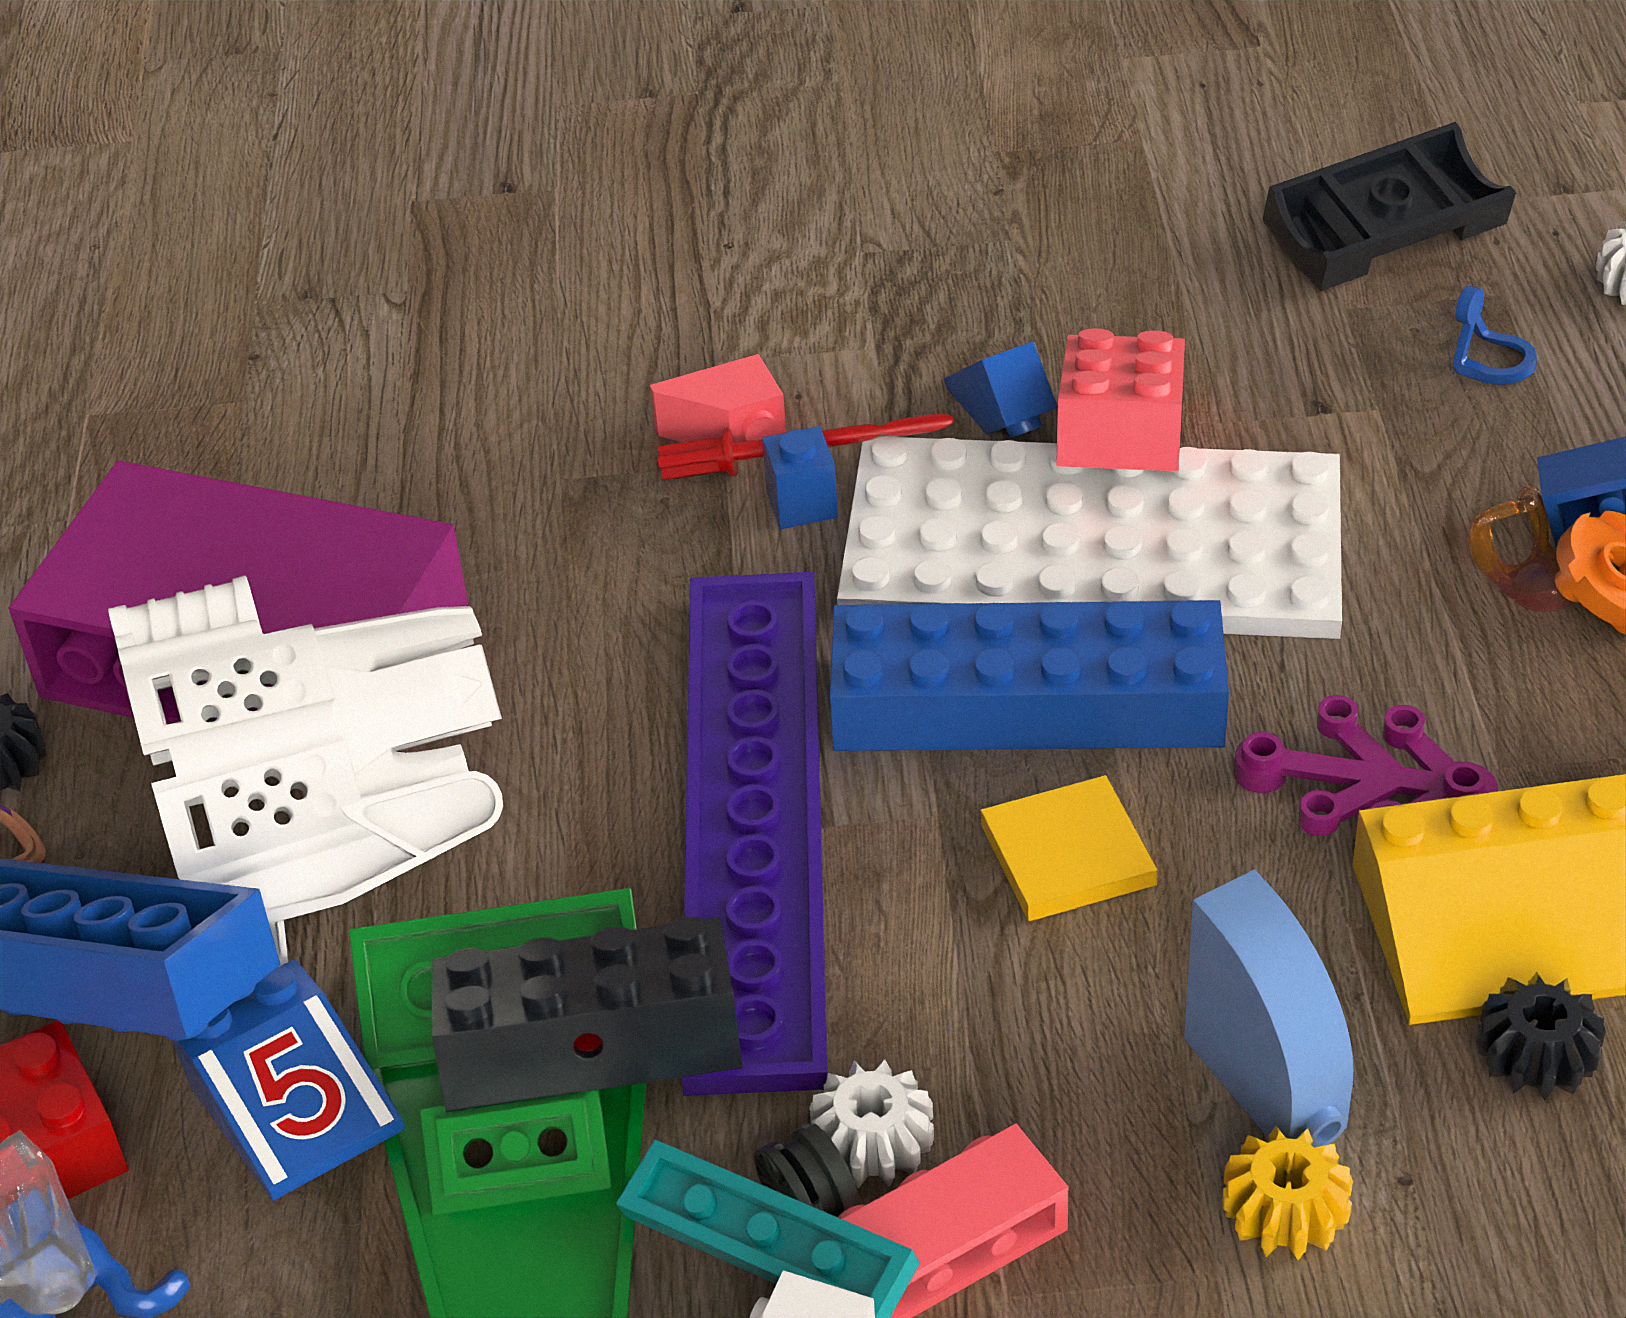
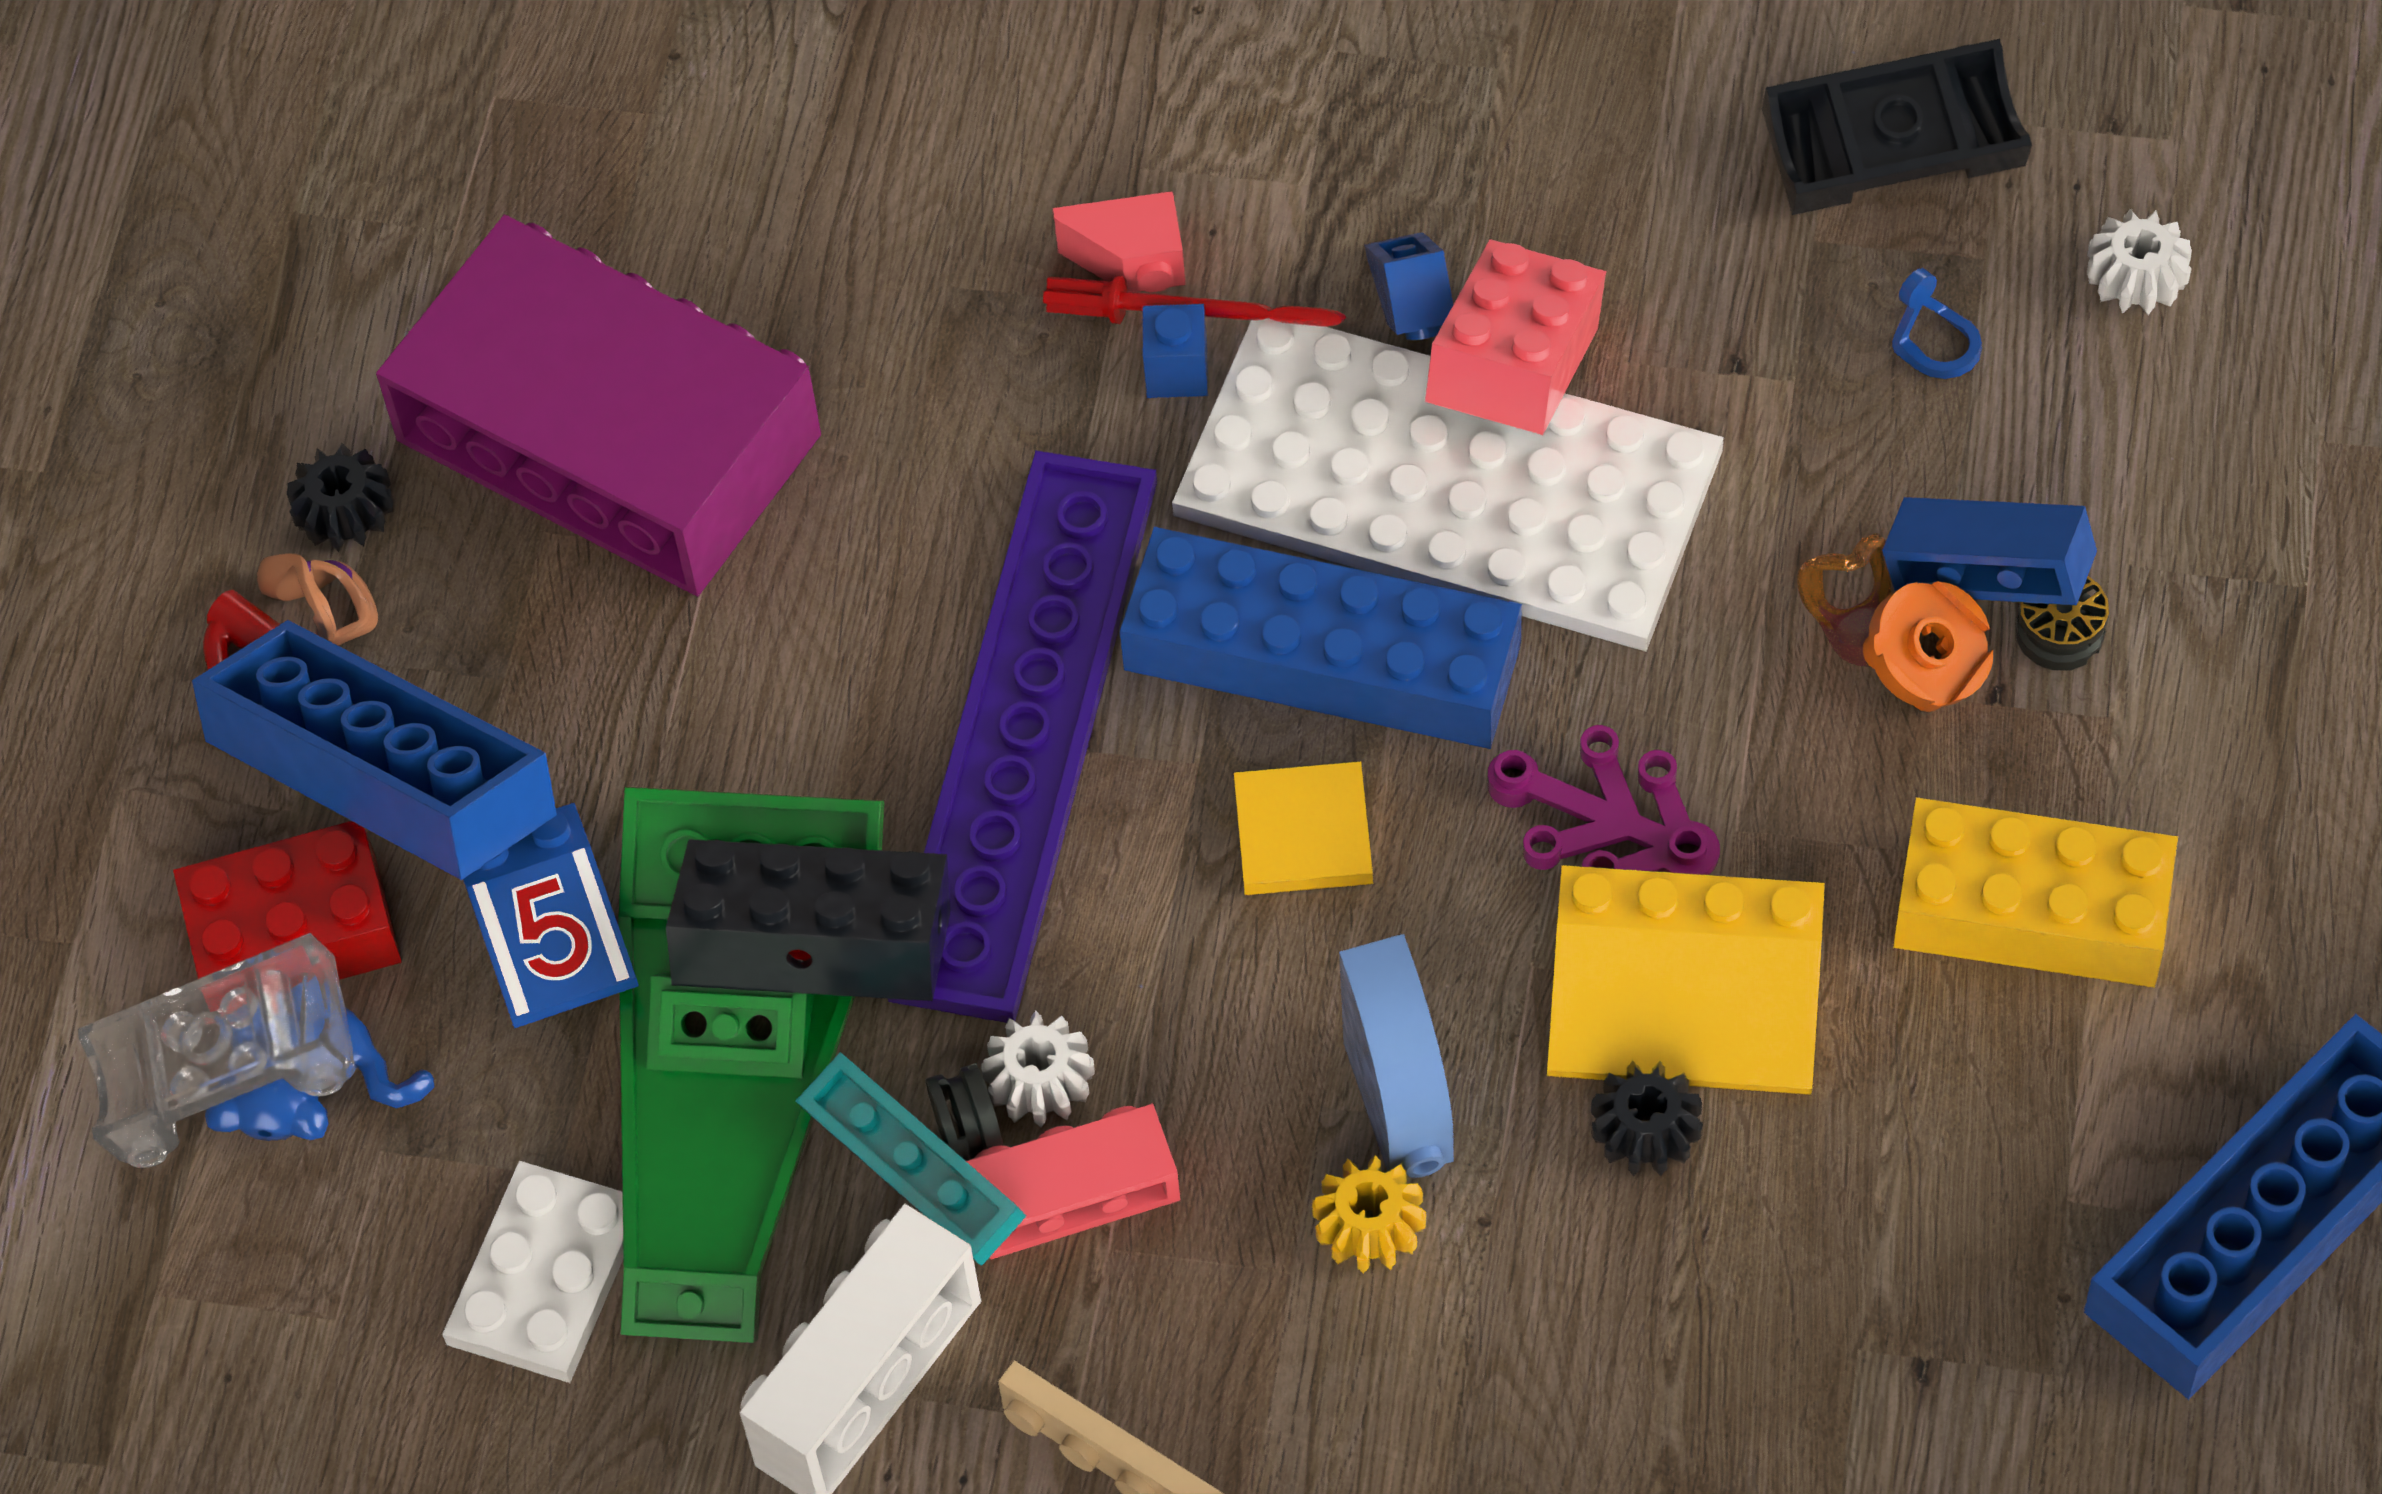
camera: 15 degrees right, 15 degrees up
white piece [108,575,503,967] -> none

